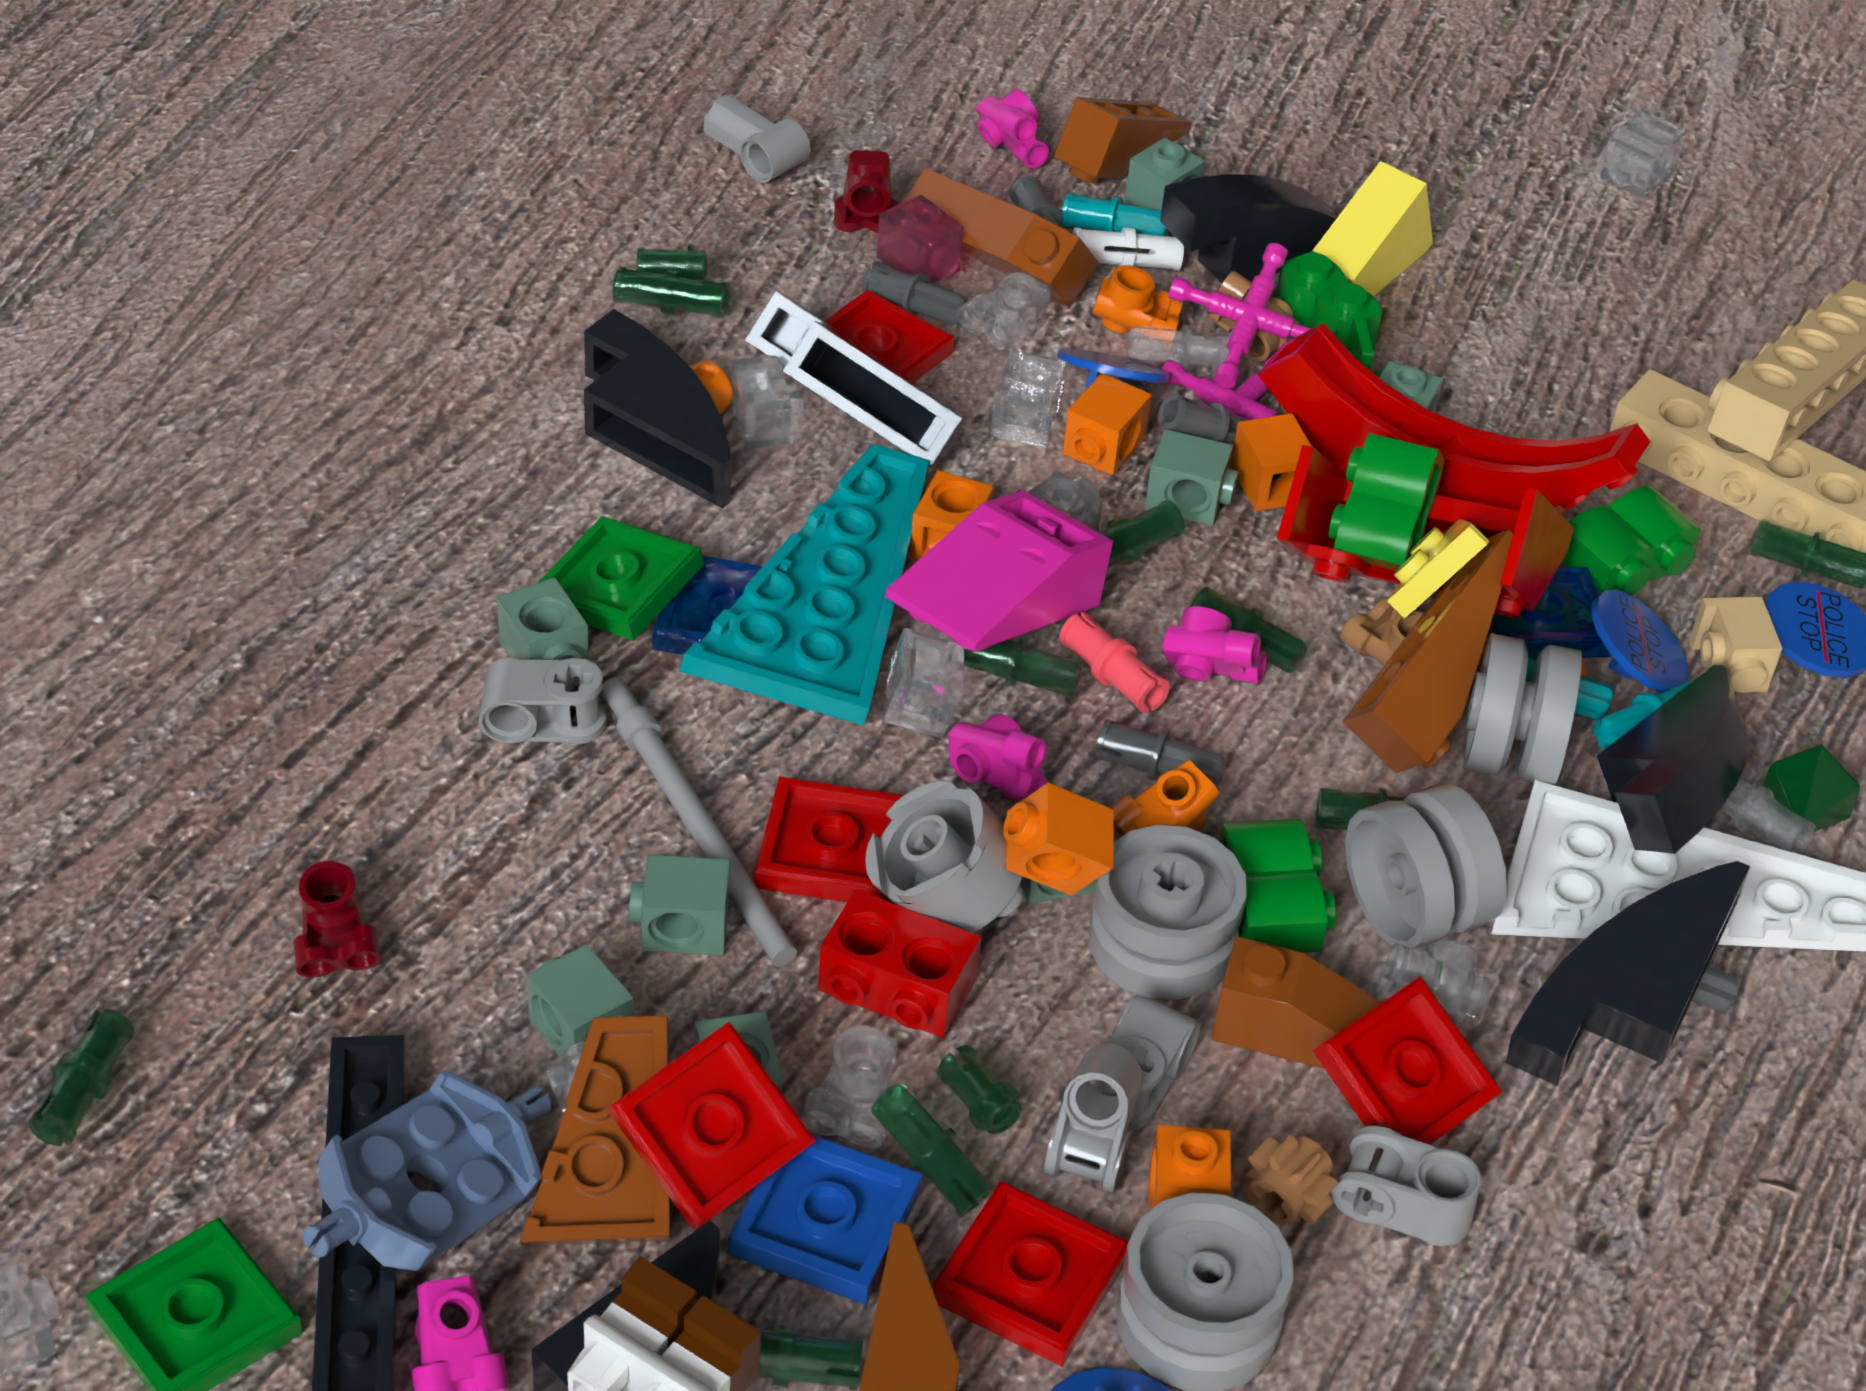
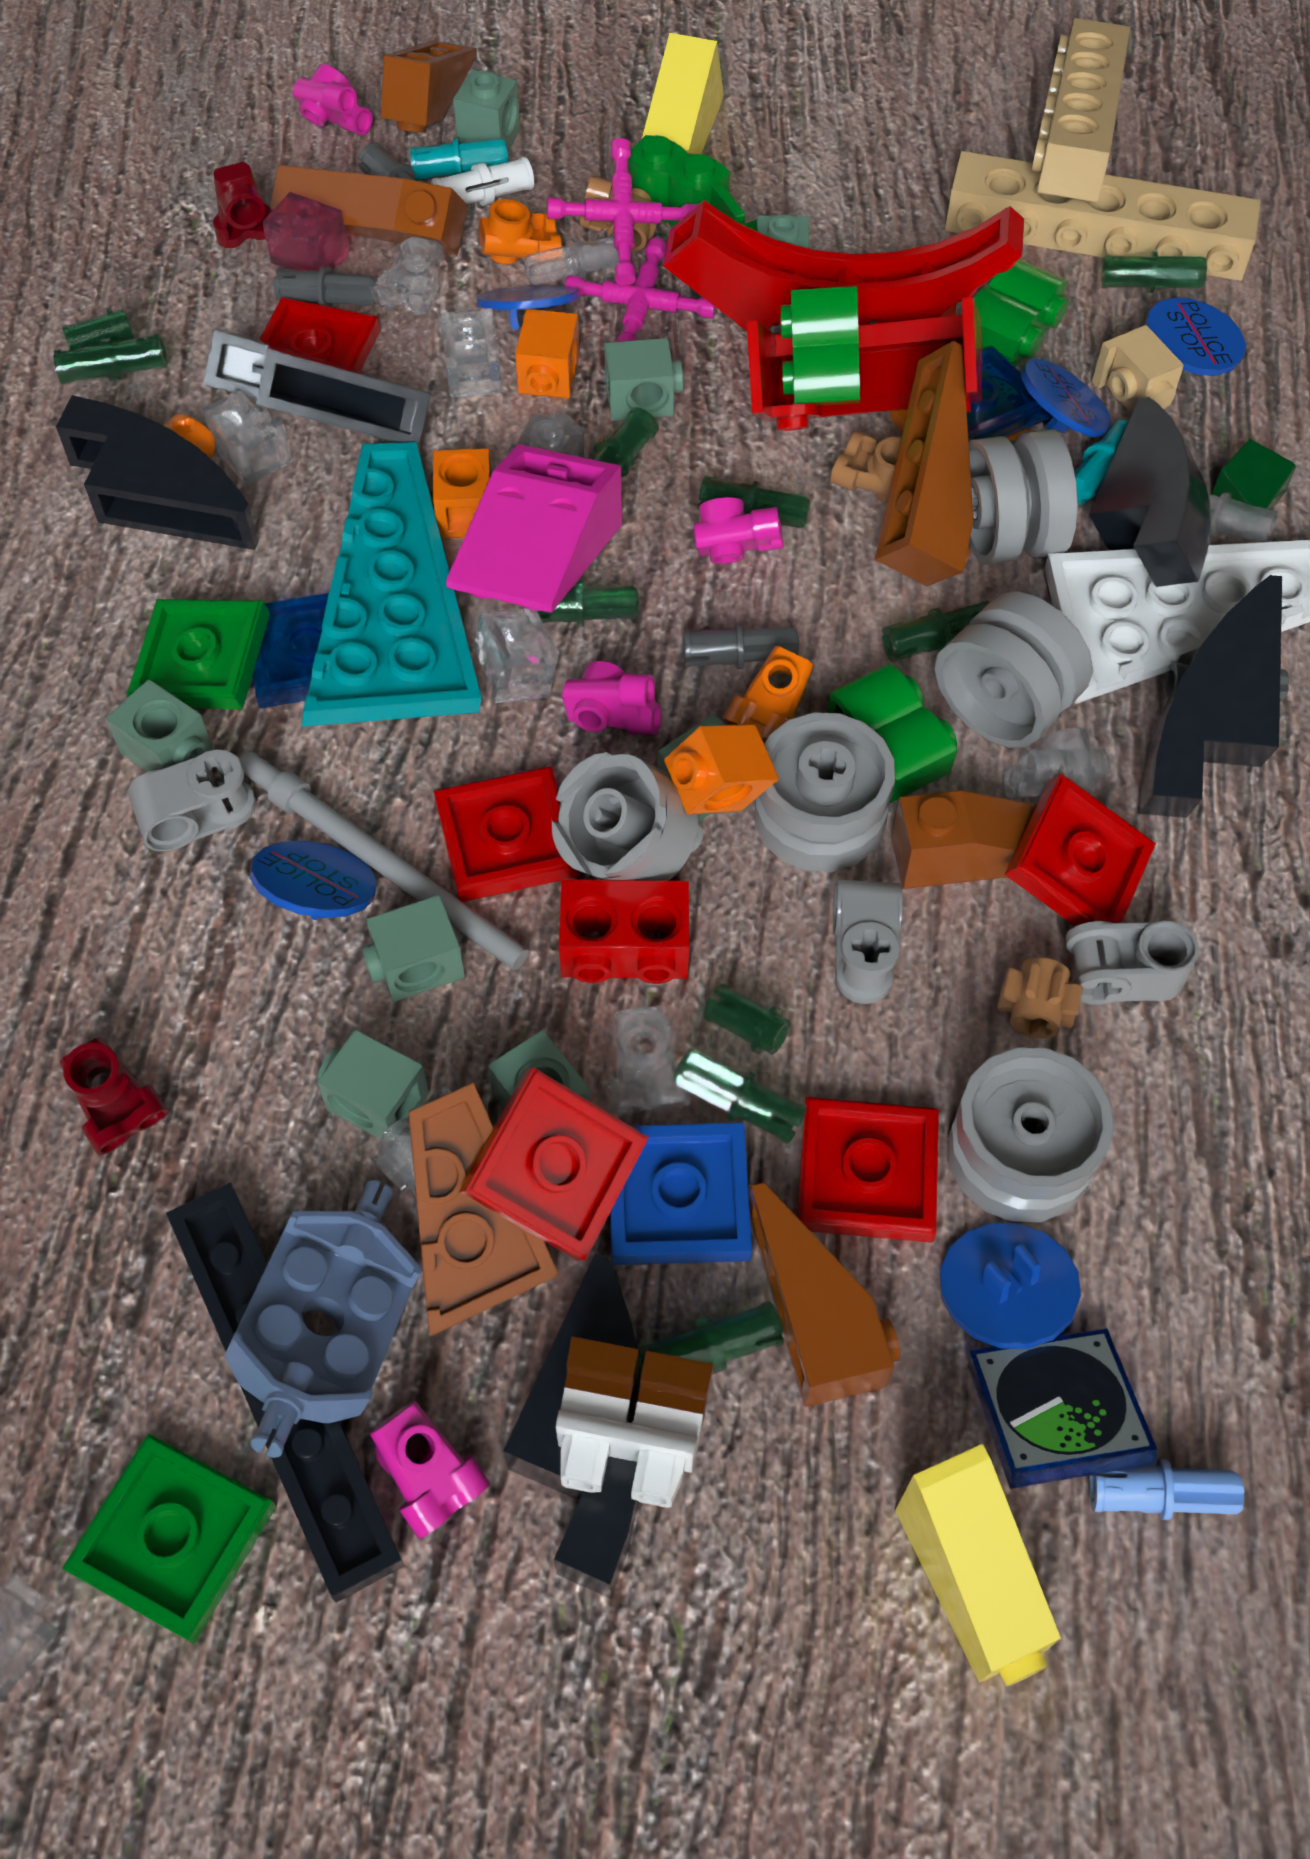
camera: 20 degrees left, 15 degrees up
light grey piece [704,94,811,183] -> none
light grey piece [1044,1043,1142,1194] -> none
coral pin [1059,612,1170,714] -> none
orange brick [1147,1125,1232,1213] -> none
dark grey axle [1158,393,1248,451] -> none
black slope [1160,174,1338,283] -> none
orange brick [1230,413,1311,512] -> none
light yellow wing [1387,519,1489,619] -> none
none -> blue piece [250,841,376,920]

